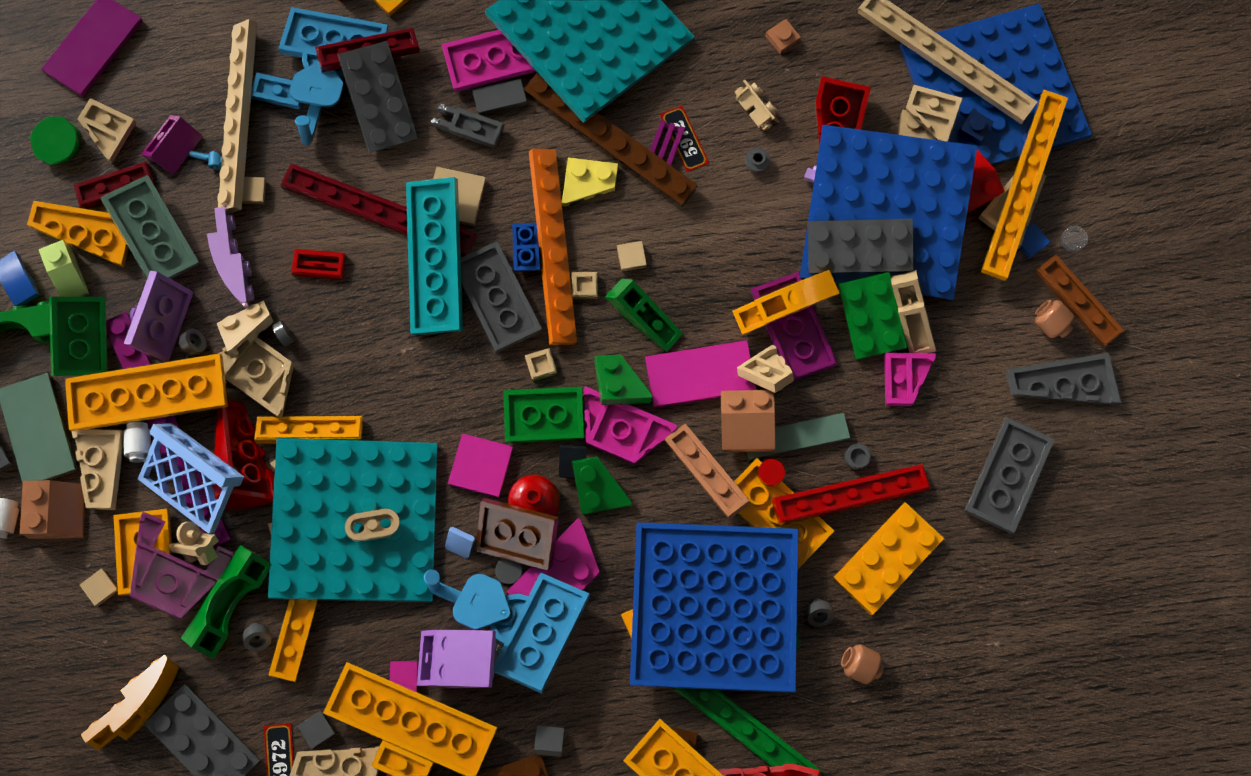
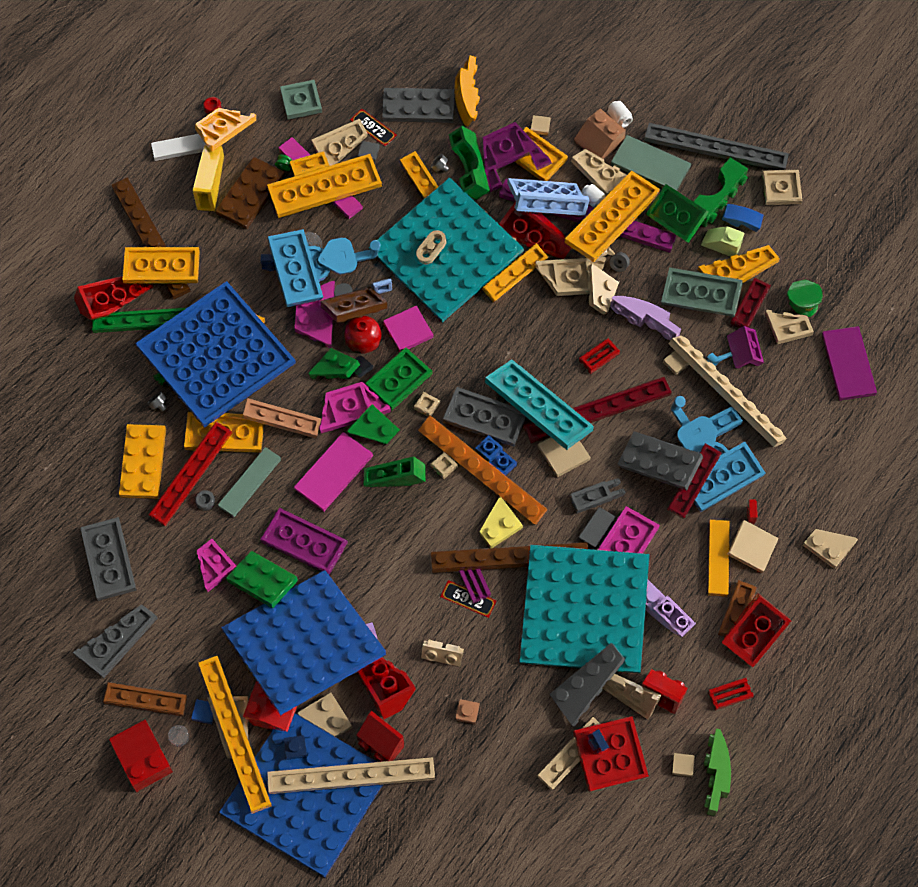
camera: 140 degrees right, 10 degrees down
medium lavender plate [124,271,193,363] -> none
tan hips [169,522,219,565] -> none
dark grey tile [272,320,295,347] -> none
medium lavender slope [417,630,496,689] -> none
dark grey tile [534,726,564,757] -> none
tan tile [617,241,646,272] -> none
nougat slope [721,390,775,452] -> none
light orange slope [732,270,840,335] -> none
tan wing [737,345,794,393] -> none
dark grey plate [745,148,770,173] -> none
red tile [758,459,785,487] -> none
dark grey plate [808,219,913,273] -> none
nougat head [841,644,884,685] -> none
tan slope [891,270,936,353] -> none
tan wing [906,85,963,142] -> none
nougat head [1035,300,1074,338] -> none
none -> red slope [109,719,173,792]
none -> dark blue plate [260,254,276,271]
none -> red slope [357,711,404,762]

